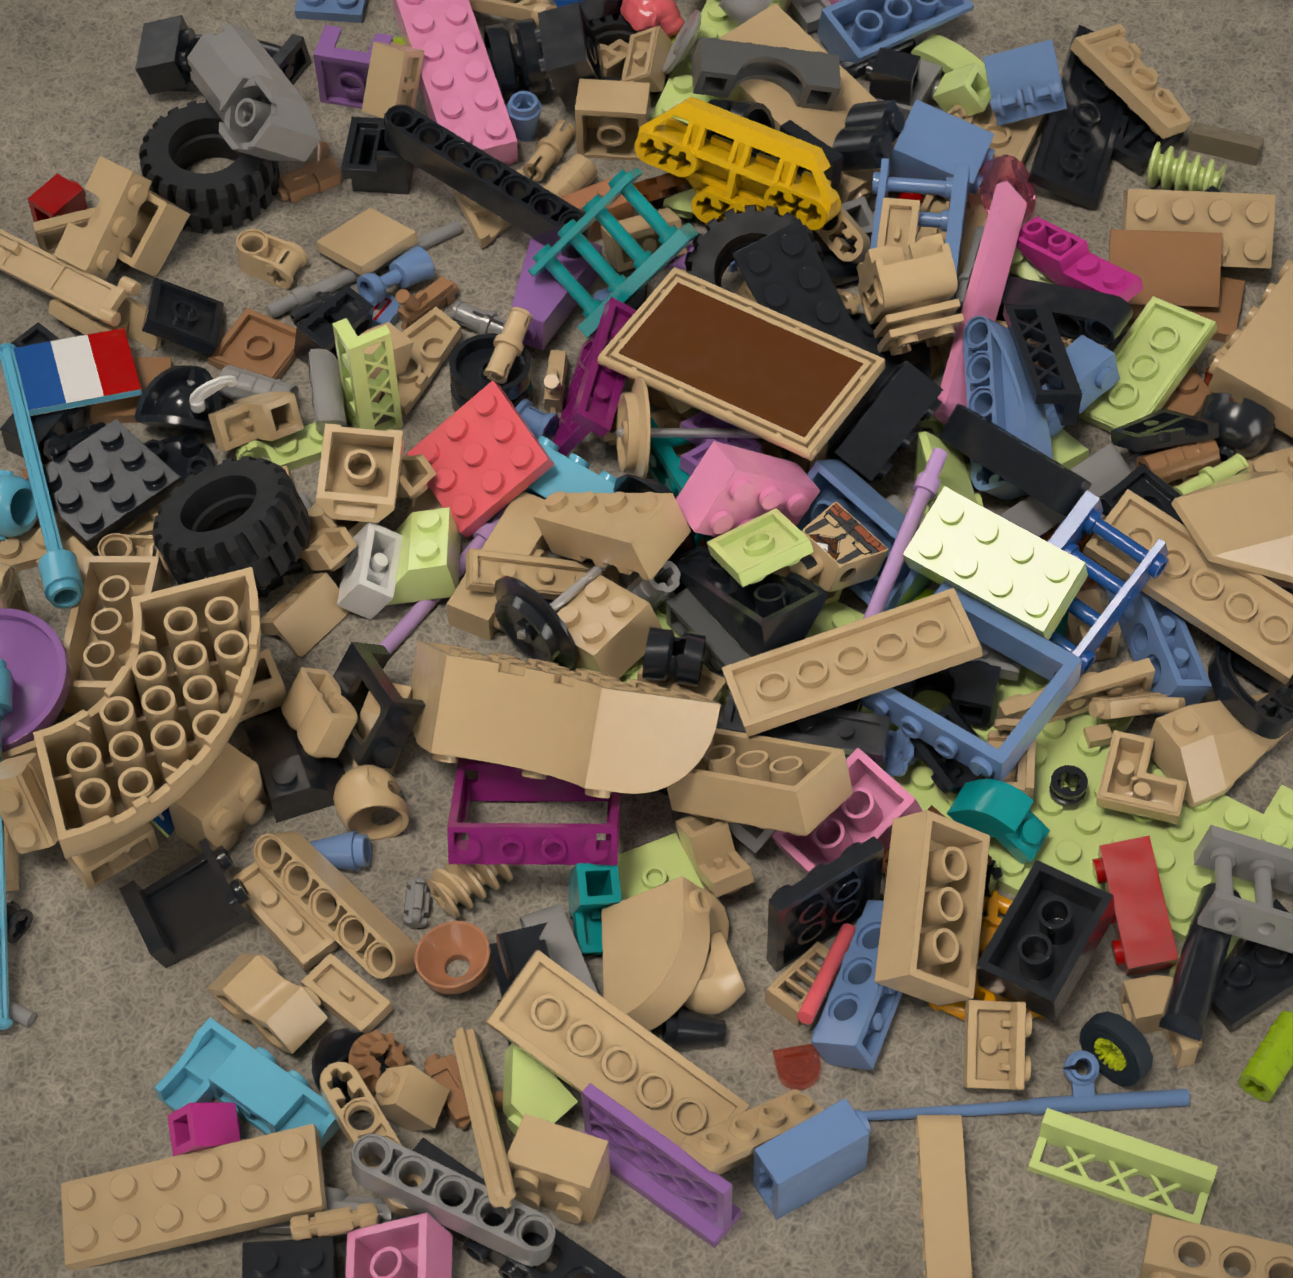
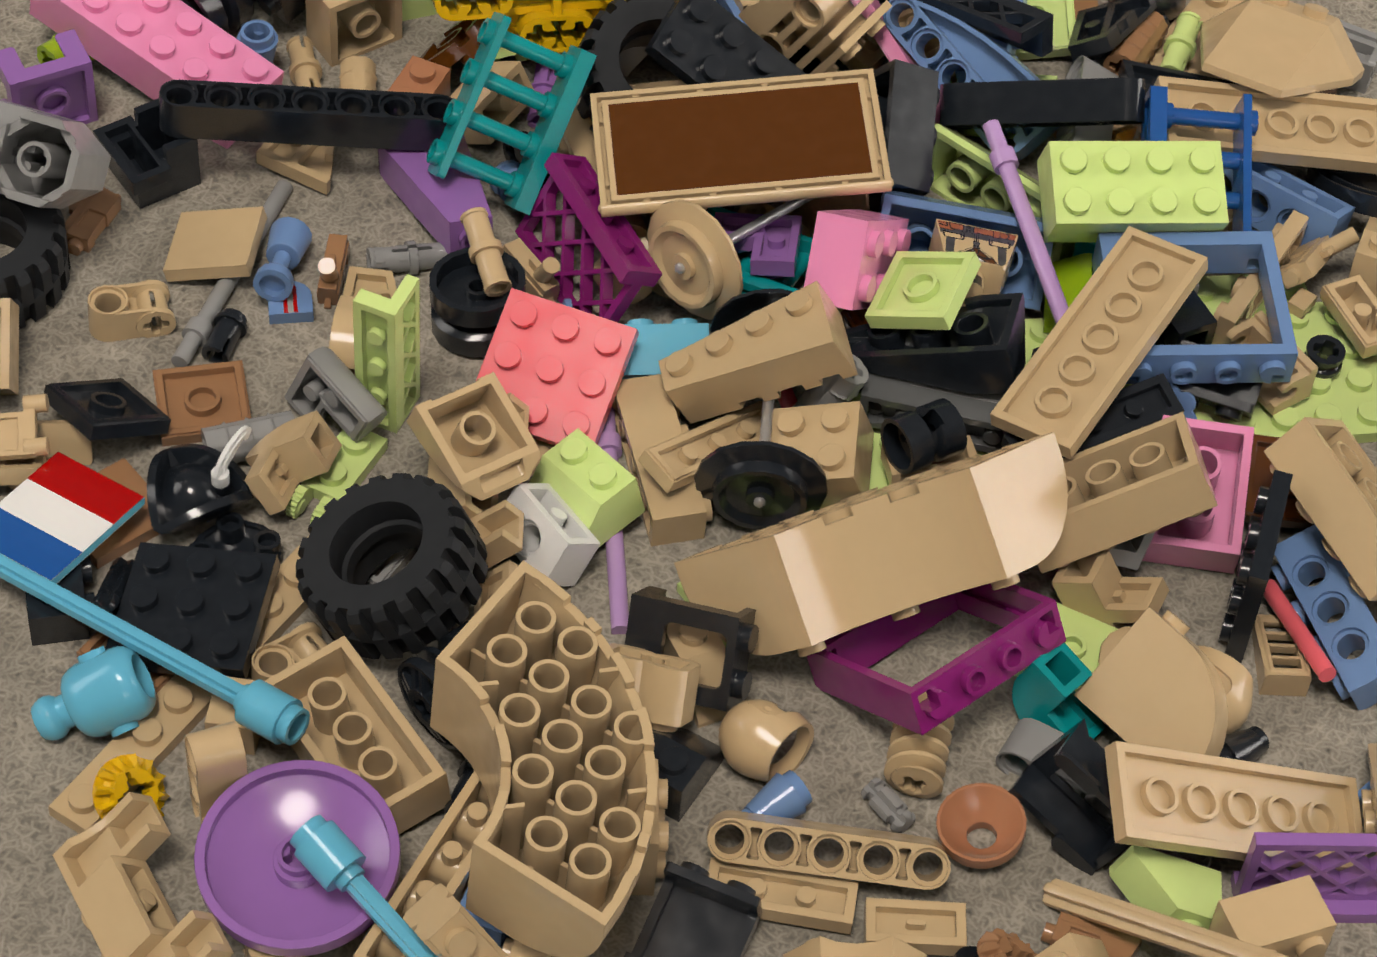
camera: 45 degrees left, 5 degrees down
black brick [294,284,374,364] -> none
tan hinge [361,42,425,118] -> none
clear red tile [773,1044,820,1091] -> none
teal brick [946,779,1050,864] -> none

